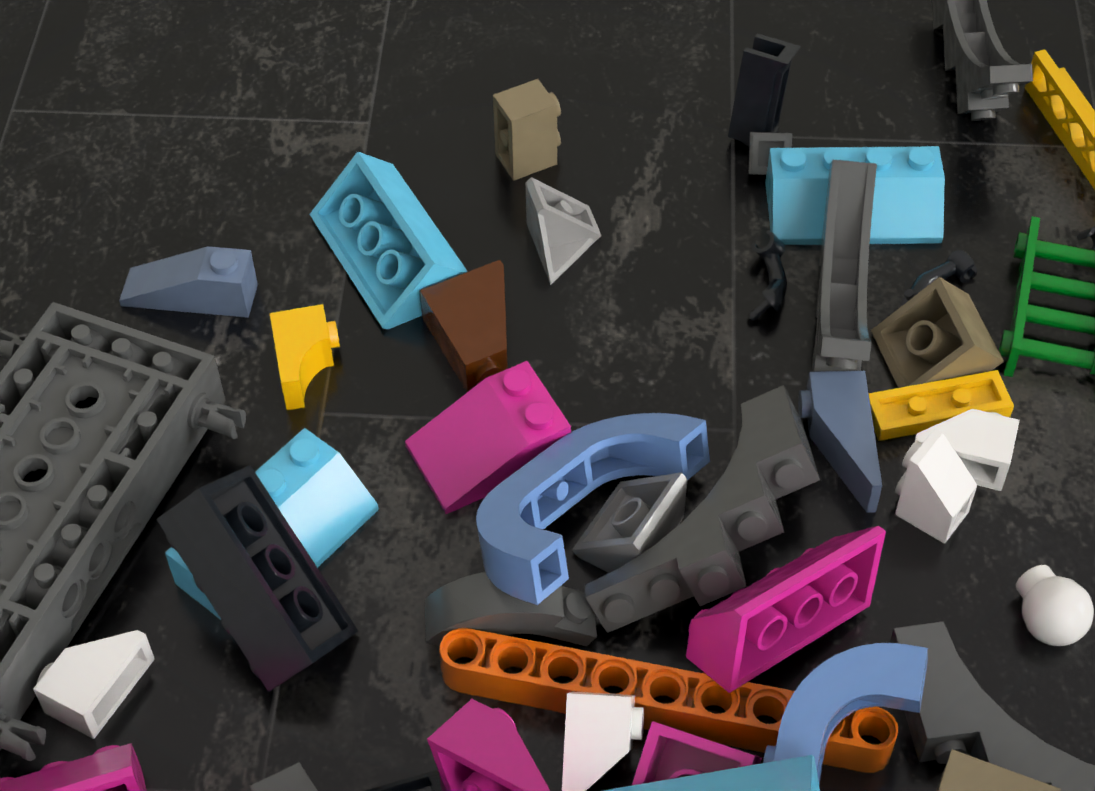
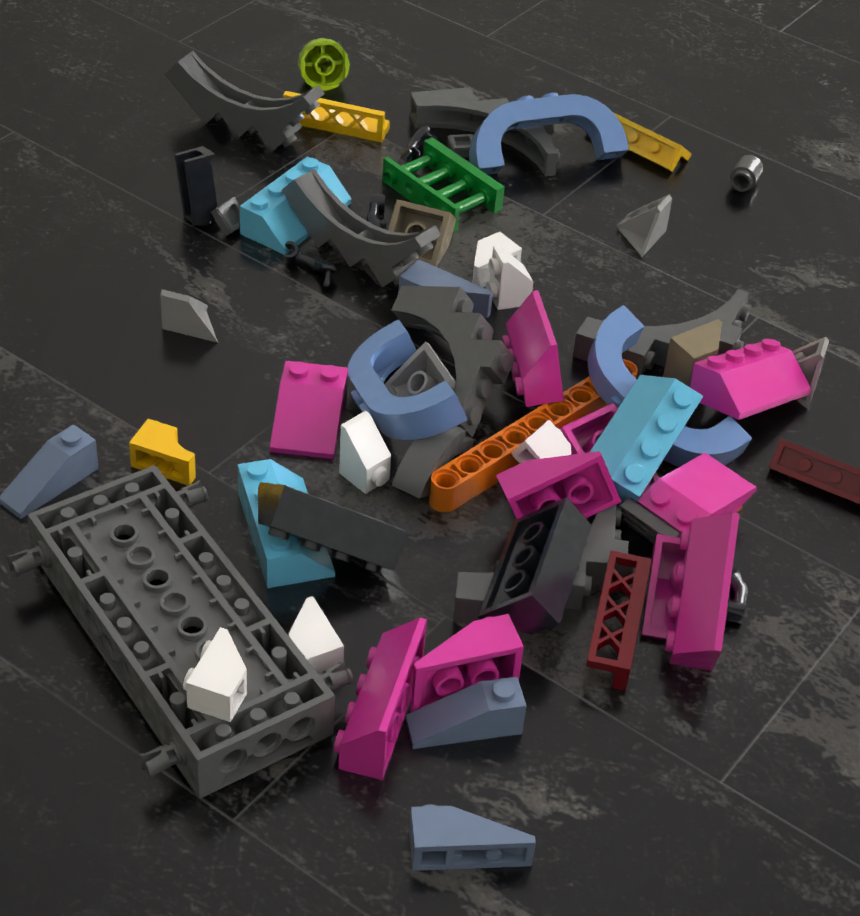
camera: 60 degrees left, 10 degrees down
medium azure slope [309,152,468,330] -> none
reddish brown slope [420,260,508,392] -> none
dark tan brick [493,79,561,181] -> none
yellow plate [868,370,1014,441] -> none
white piece [1016,565,1094,646] -> none
none -> white slope [339,411,391,494]

